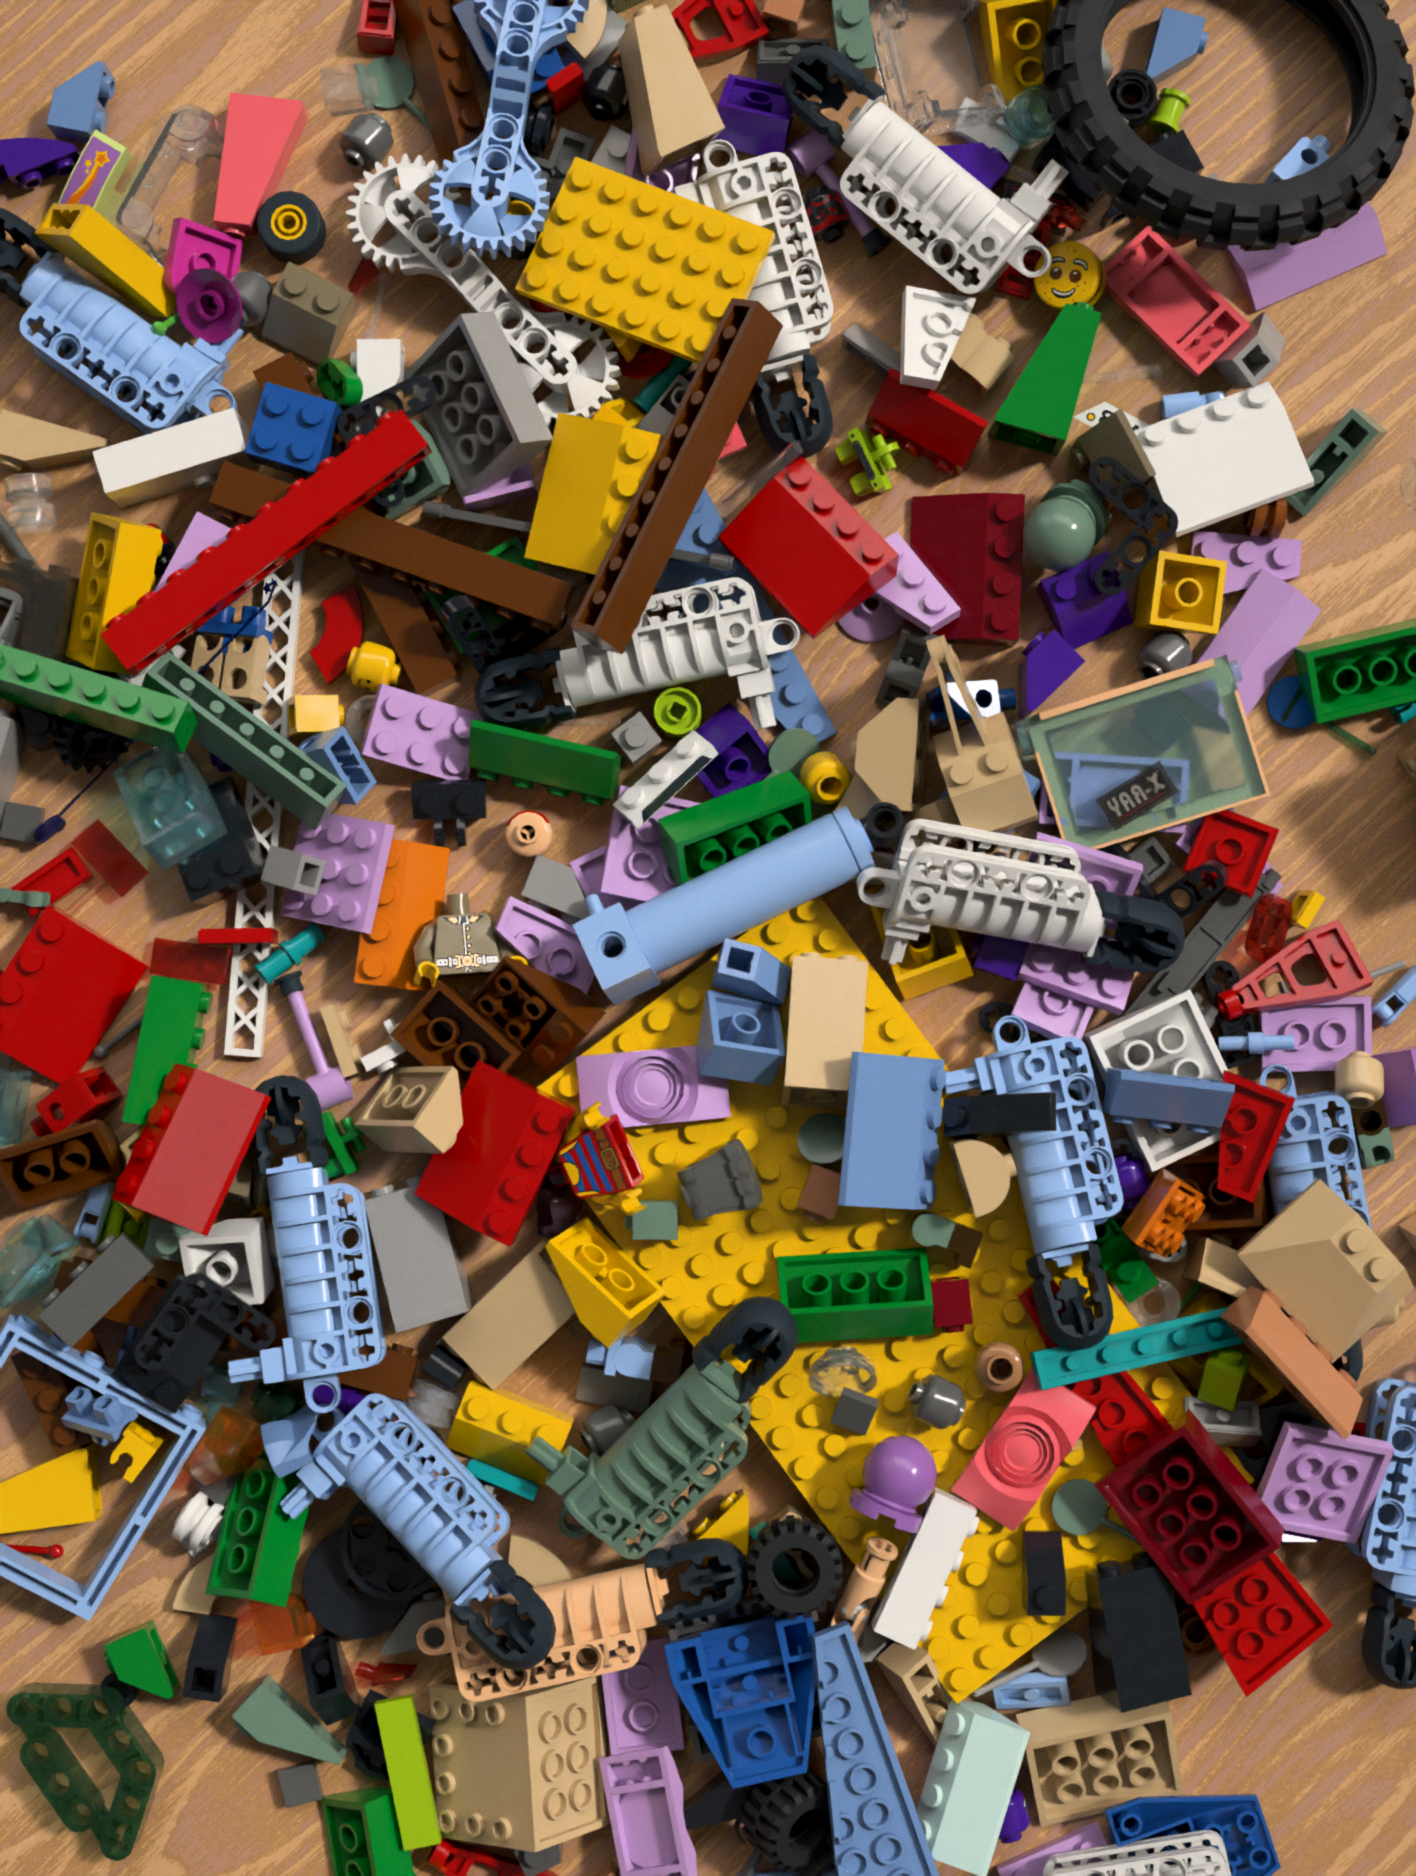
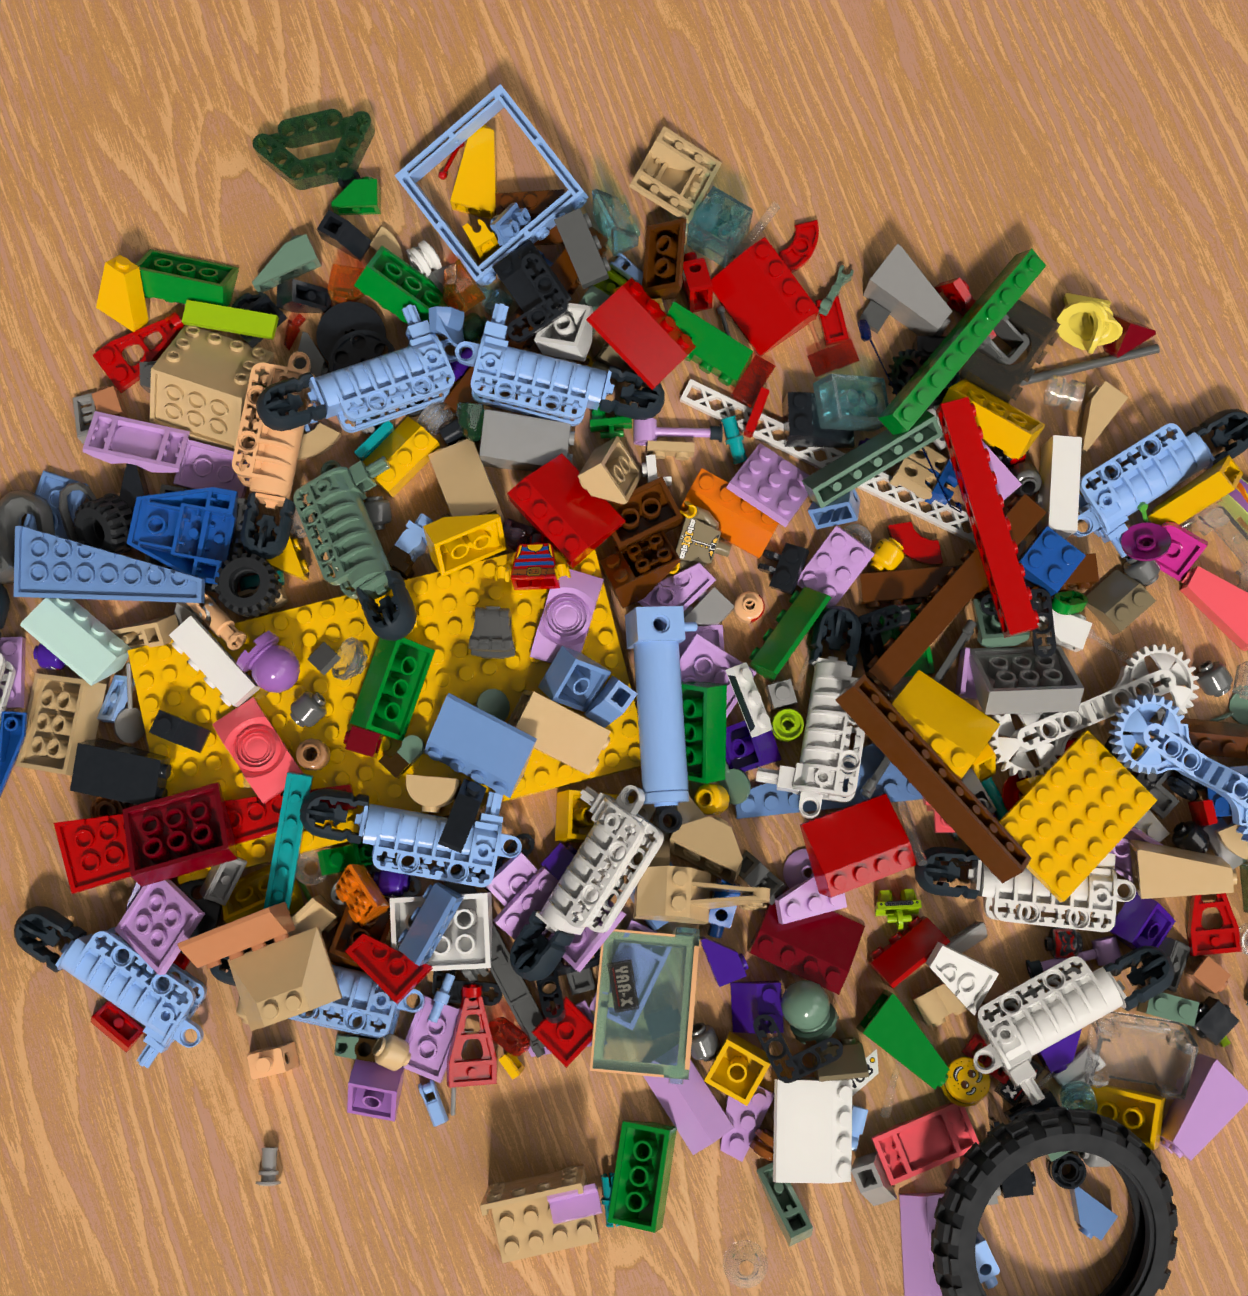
camera: 110 degrees right, 5 degrees down
black wheel [257,191,326,264] -> none
light grey brick [261,845,327,896] -> none
dark grey tile [277,1760,324,1808] -> none
yellow brick [287,695,344,736] -> none
clear red bar [348,256,386,296] -> none
light grey slope [576,1363,654,1413] -> none
sand green brick [625,1199,678,1240] -> none
nougat brick [797,1163,841,1223] -> none
clear red bar [1042,204,1087,233] -> none
sand green piece [1051,1479,1142,1546] -> none
lime bush [1147,88,1191,135] -> none
lime brick [1197,1347,1252,1412] -> none
blue piece [1266,676,1376,755] -> none
none -> clear green rock [456,402,484,441]
none -> dark grey head [1010,462,1042,497]

